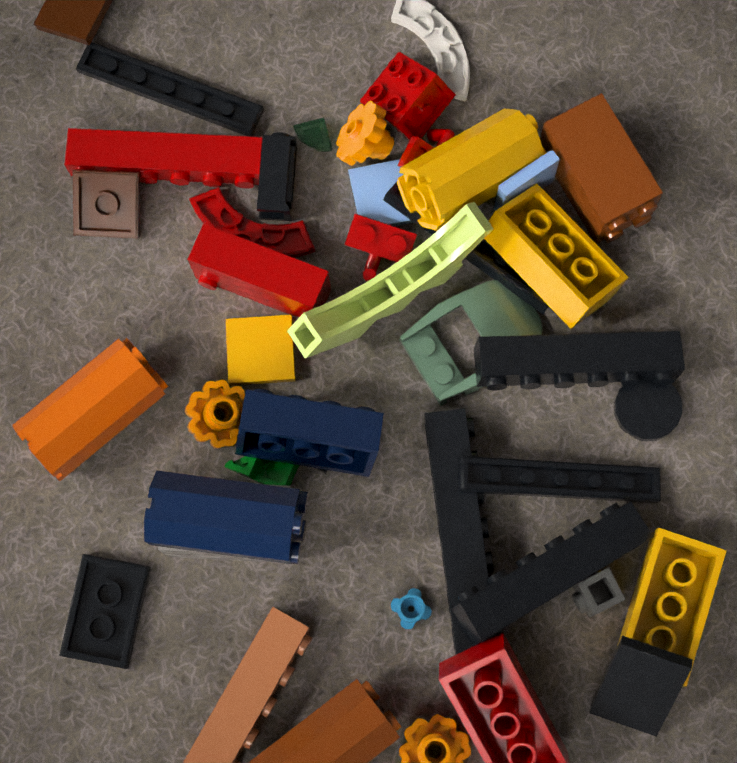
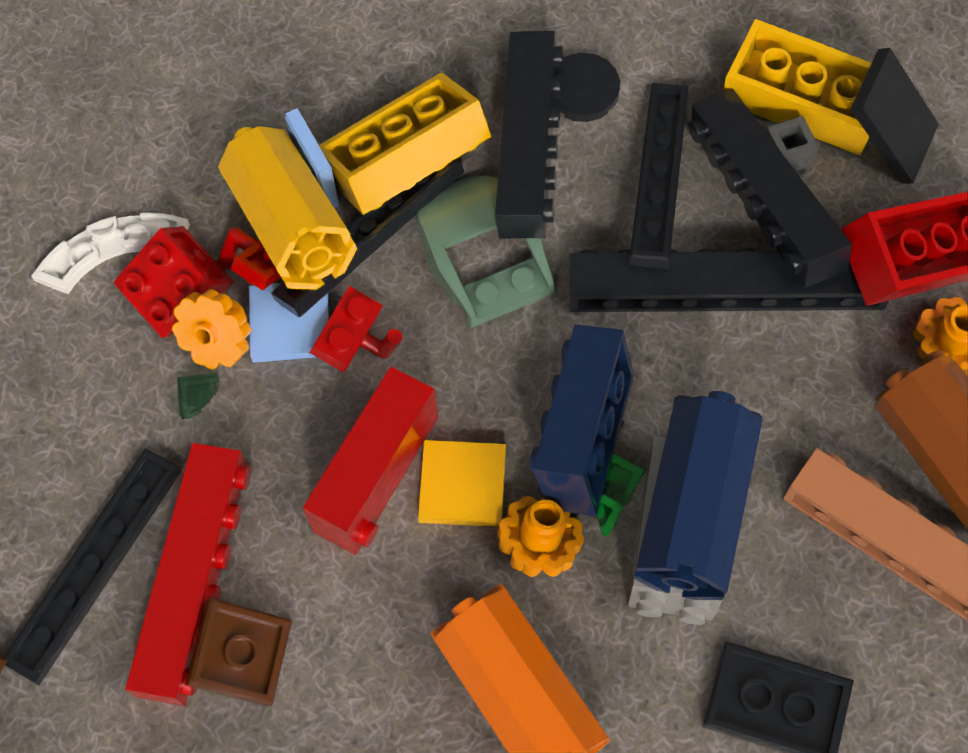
camera: 85 degrees left, 10 degrees down
red tile [189,187,315,258] -> none
black window [257,132,298,221] -> none
yellowish green arch [287,202,494,359] -> none
dark azure plate [391,588,431,630] -> none
dark orange brick [540,93,663,244] -> none

